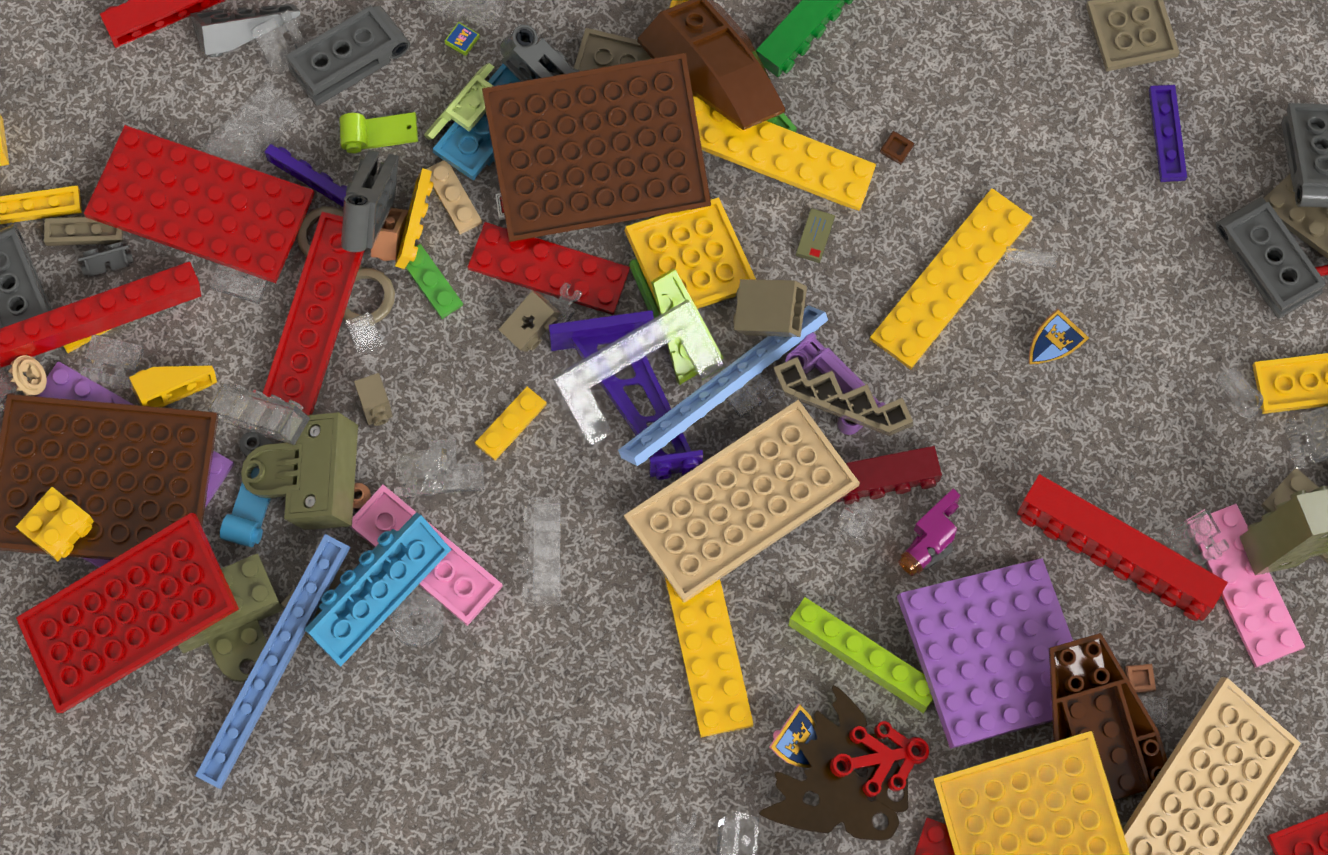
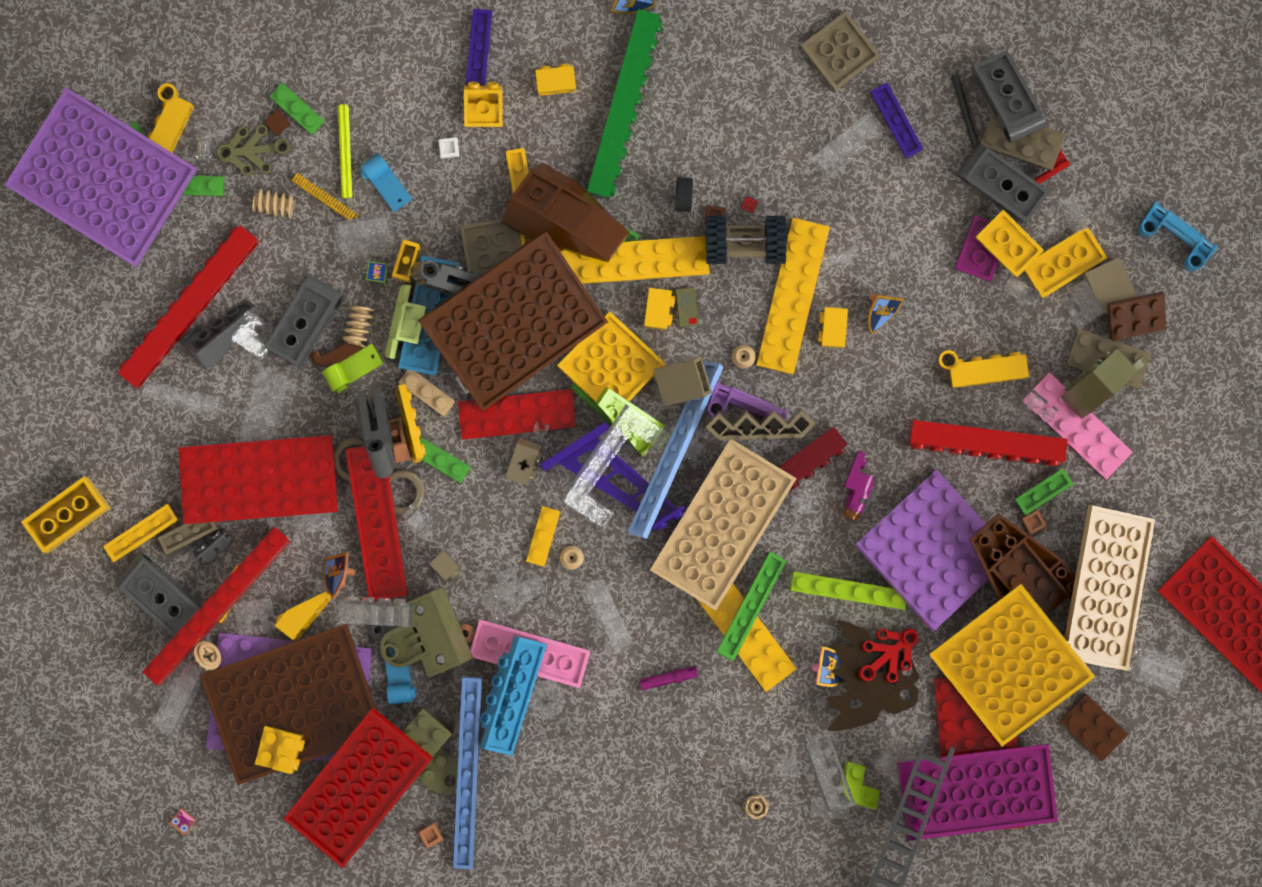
camera: 20 degrees left, 15 degrees up
dark purple plate [264,144,347,208] -> none
none -> clear brick [141,379,223,418]
none -> reddish brown piece [310,343,363,367]
none -> shield [323,552,355,599]
none -> tan piece [343,306,374,348]
none -> yellow brick [392,240,422,283]
none -> nougat tile [418,822,444,849]
none -> tan plate [560,546,584,570]
none -> magenta pin [639,665,698,691]
none -> yellow brick [644,288,675,330]
none -> black tyre [675,177,693,212]
none -> black plate [706,216,787,264]
none -> bright green plate [716,551,786,662]
none -> tan plate [731,345,755,369]
none -> tile [737,192,762,218]
none -> clear brick [810,111,884,179]
none -> yellow brick [818,307,848,349]
none -> yellow hinge [938,350,1029,388]
none -> pearl dark grey bar [951,74,979,149]
none -> magenta plate [955,215,999,282]
none -> yellow plate [975,210,1044,278]
none -> bright green plate [1014,468,1073,516]

